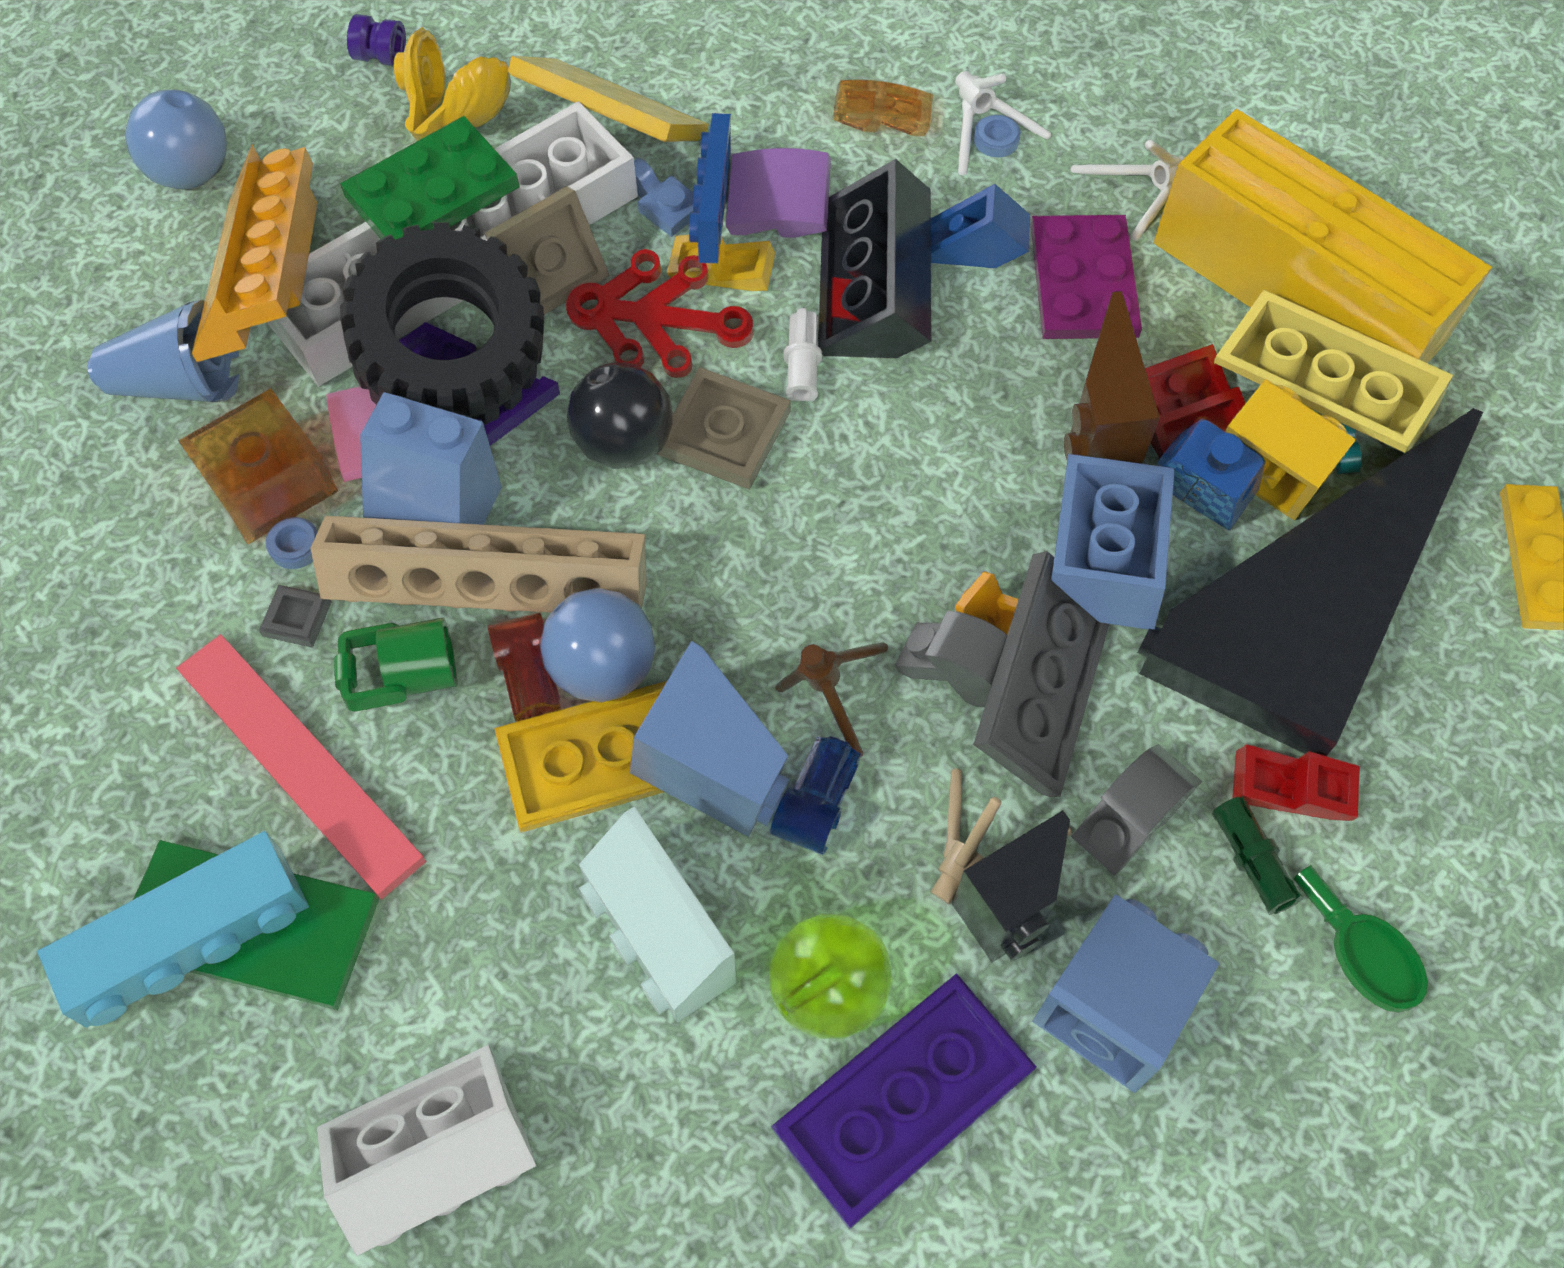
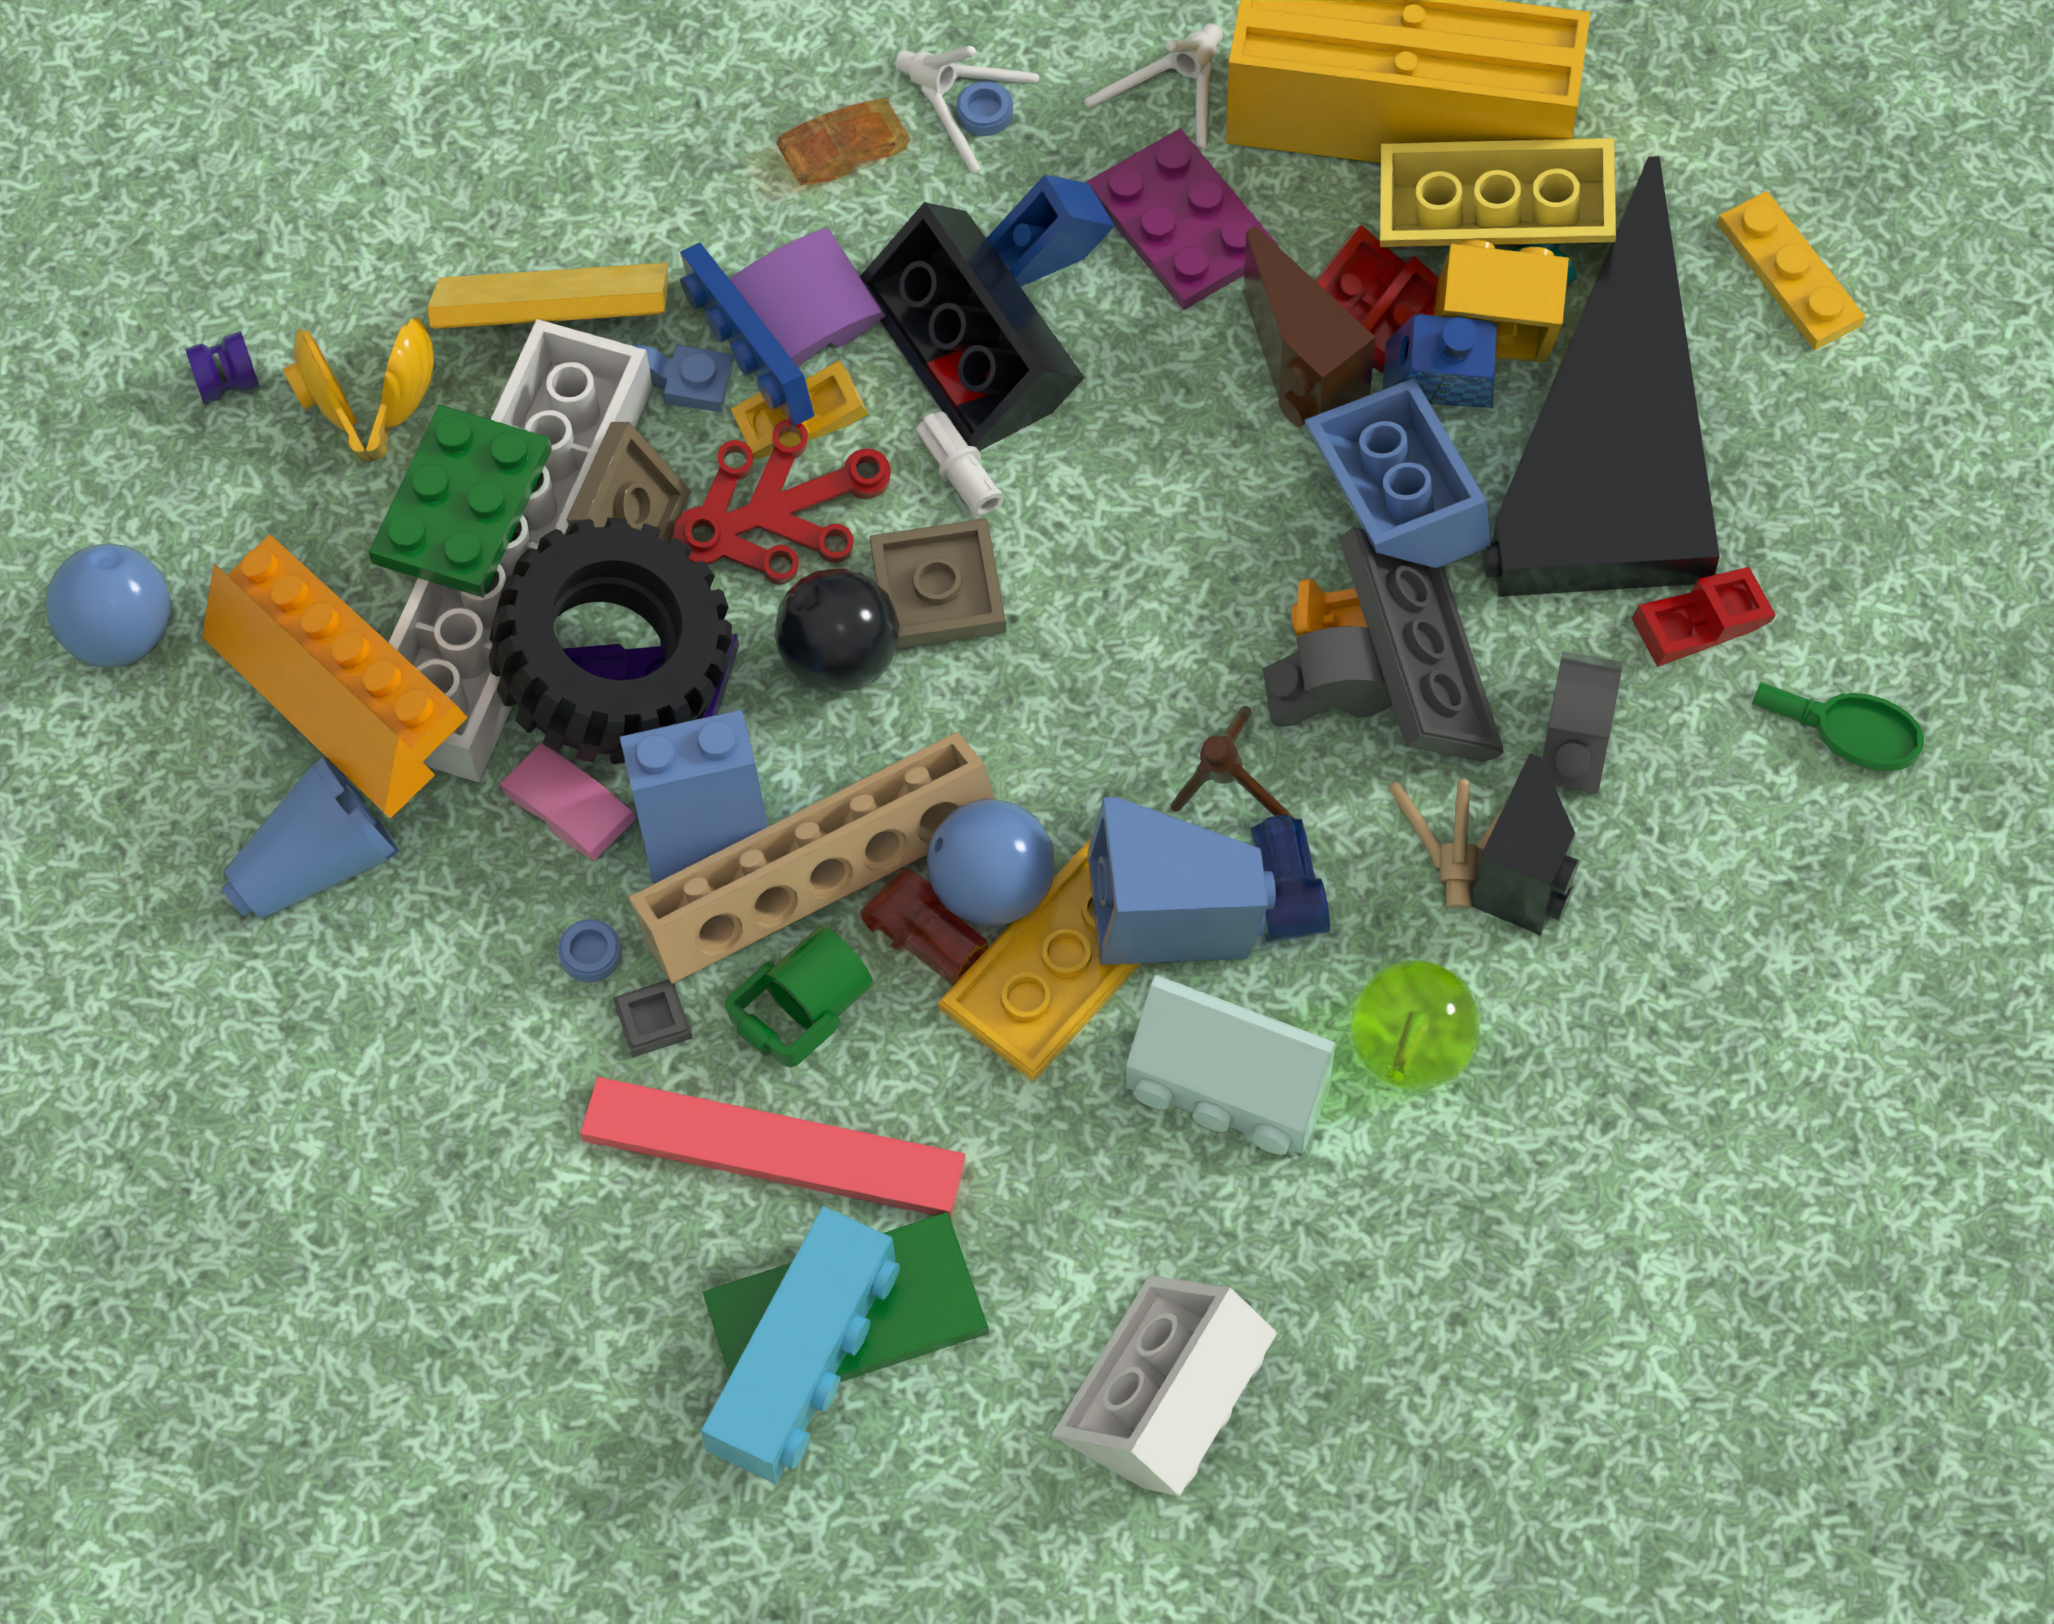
camera: 30 degrees left, 0 degrees up
clear orange brick [178,388,338,545] -> none
dark purple tile [771,973,1037,1230] -> none
medium blue slope [1032,894,1219,1093] -> none
dark green pin [1212,796,1303,915] -> none

